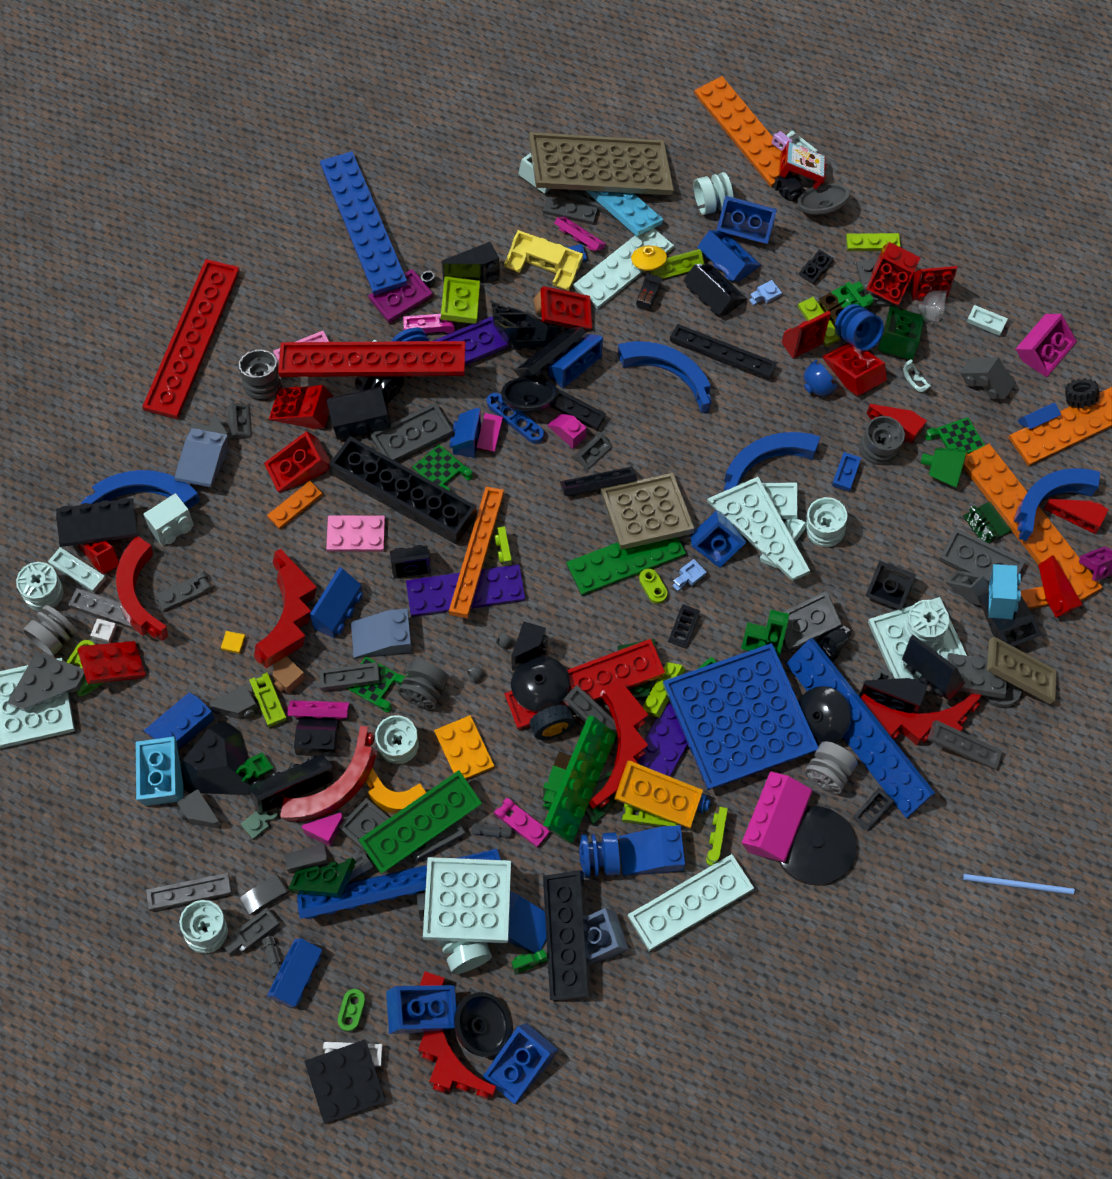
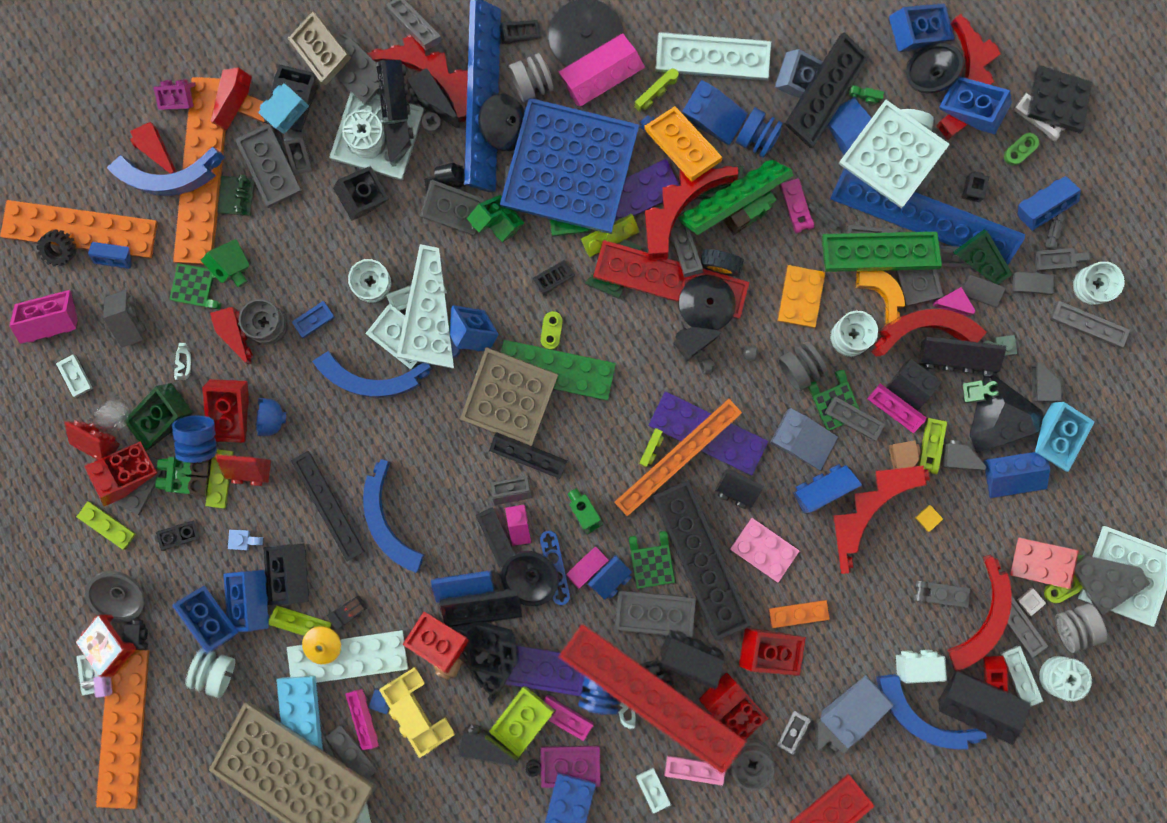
camera: 145 degrees left, 20 degrees up
light blue plate [672,559,706,591] -> none
none -> black slope [384,121,414,167]
none -> green torso [568,488,603,534]
none -> light aqua plate [636,768,671,814]
none -> black brick [961,171,990,203]

